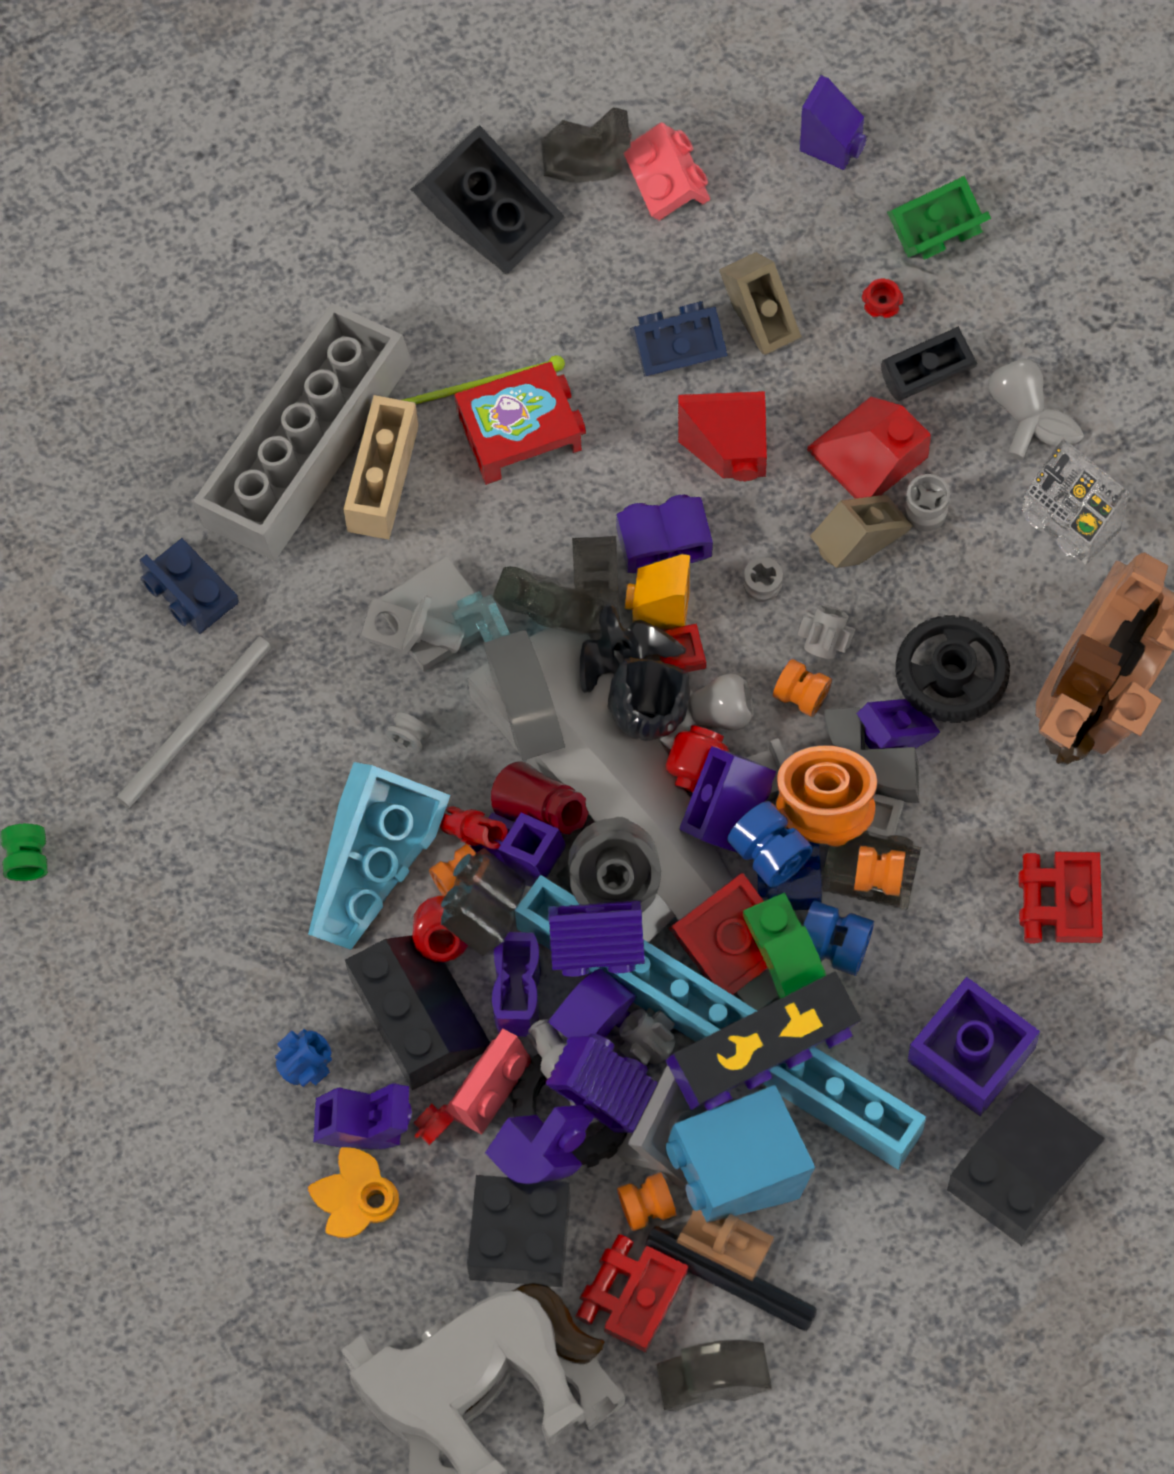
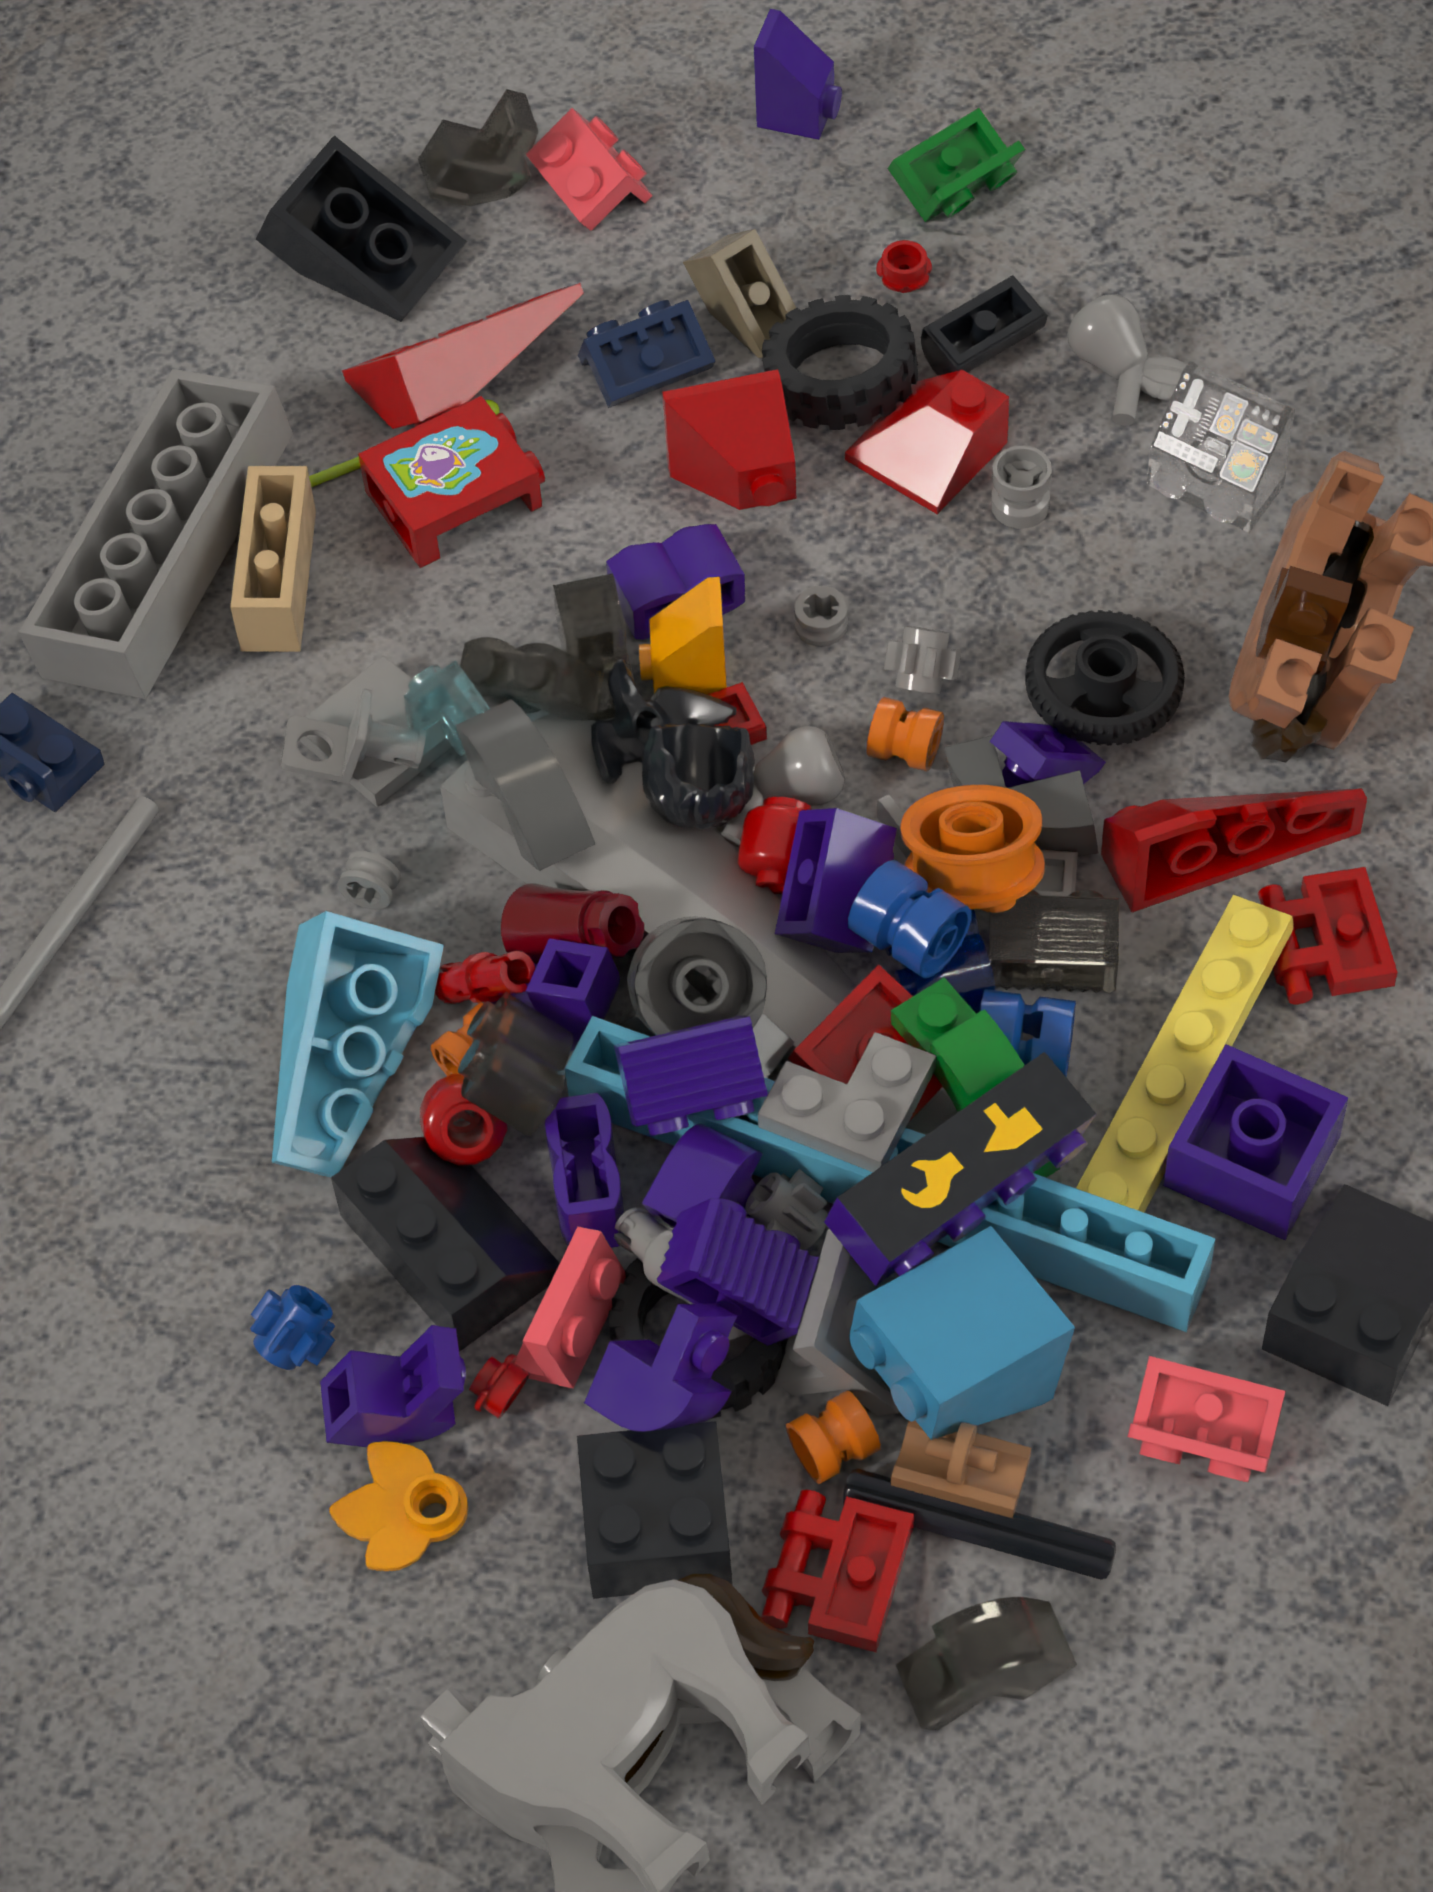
camera: 10 degrees left, 10 degrees down
dark tan slope [810,495,913,568] -> none
orange wheel [854,846,905,896] -> none
none -> wedge [342,283,584,429]
none -> light grey plate [758,1032,936,1172]
none -> black tyre [762,295,918,430]
none -> light yellow plate [1076,895,1293,1213]
none -> red wedge [1101,788,1367,913]
none -> coral bracket [1127,1356,1286,1483]

